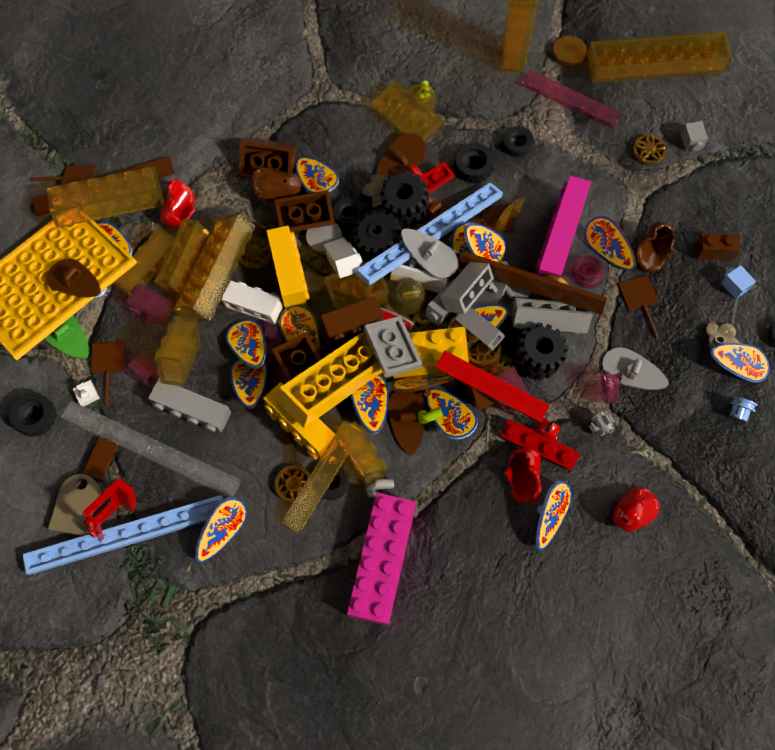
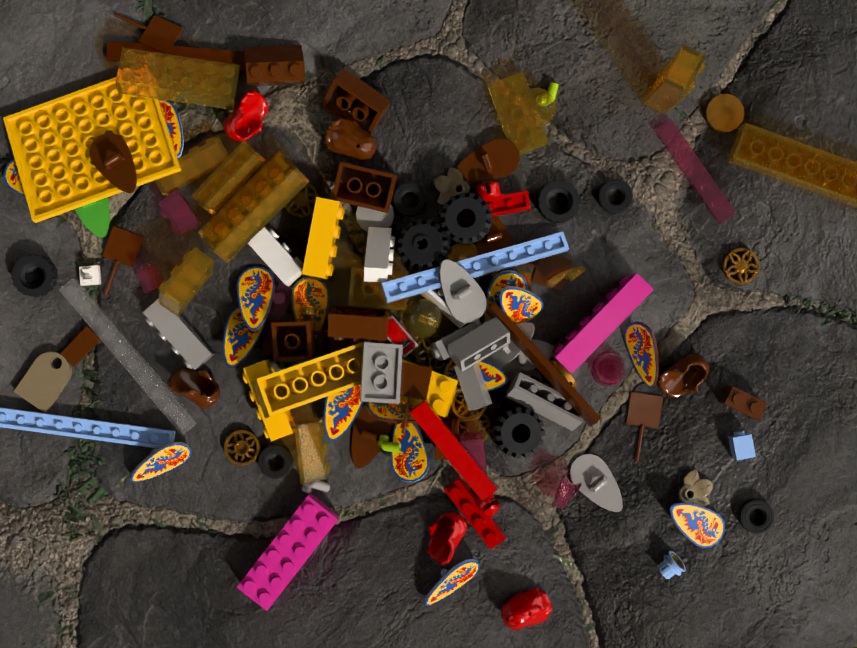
camera: 25 degrees right, 20 degrees up
red window [82,478,137,541] -> none
clear yellow tile [282,420,362,533] -> none
shield [296,157,339,193] -> none
light grey gear [589,412,615,436] -> none
light grey brick [680,121,708,151] -> none
none -> reddish brown piece [167,367,220,409]
none -> reddish brown slope [244,45,306,87]
none -> reddish brown piece [400,362,433,434]

